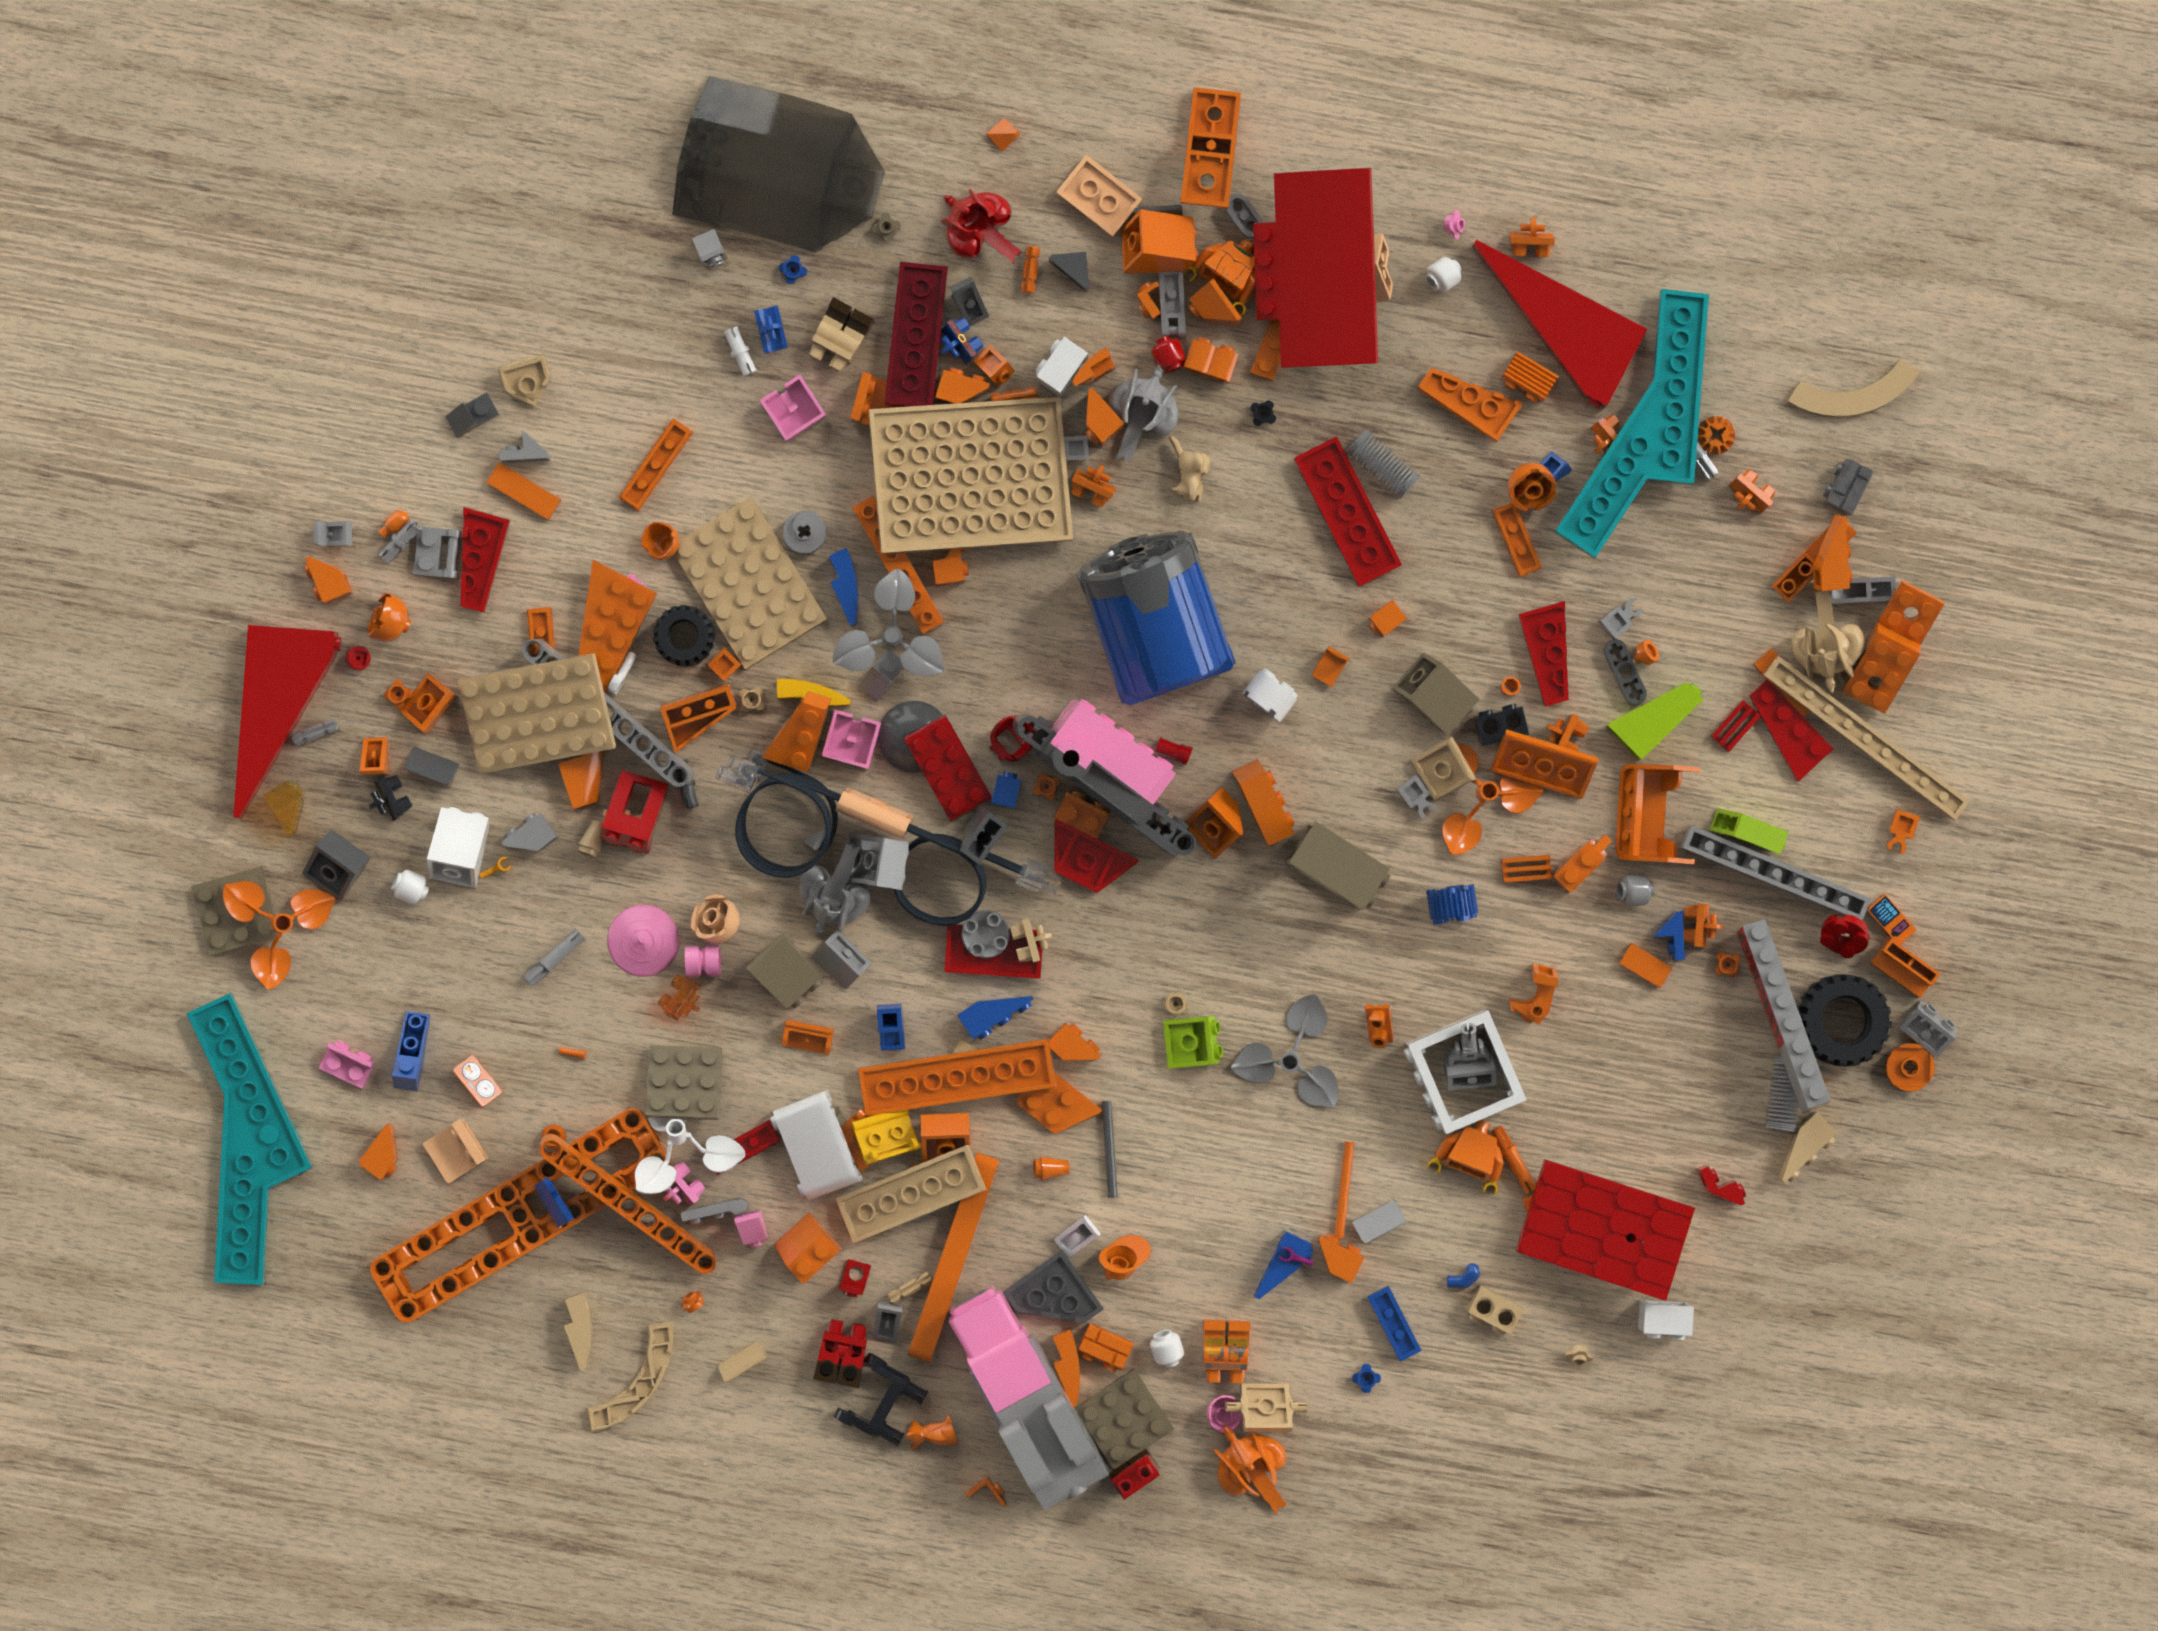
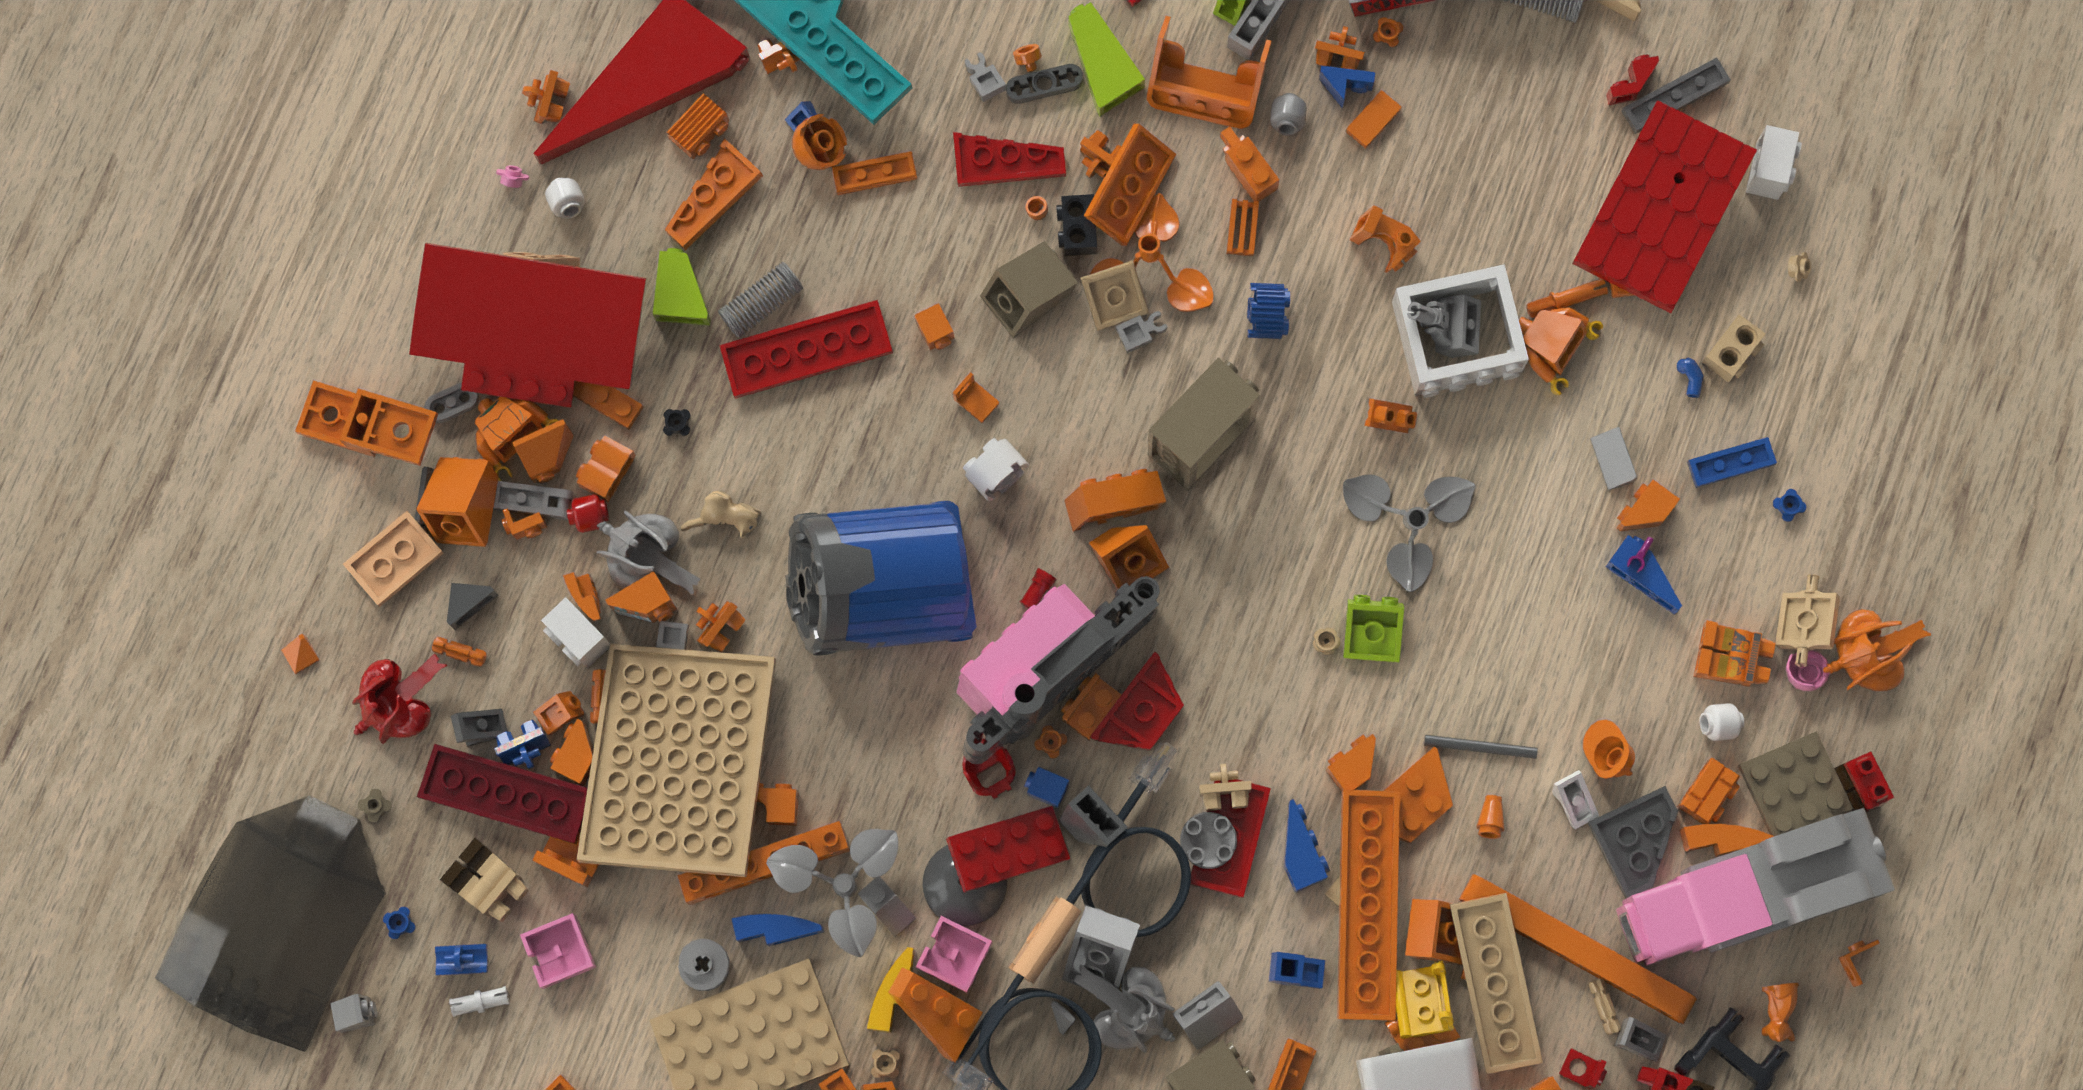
camera: 75 degrees left, 10 degrees down
orange bar [1334,1141,1354,1238] -> none
none -> lime slope [653,248,711,325]
none -> flat silver plate [1621,57,1731,134]

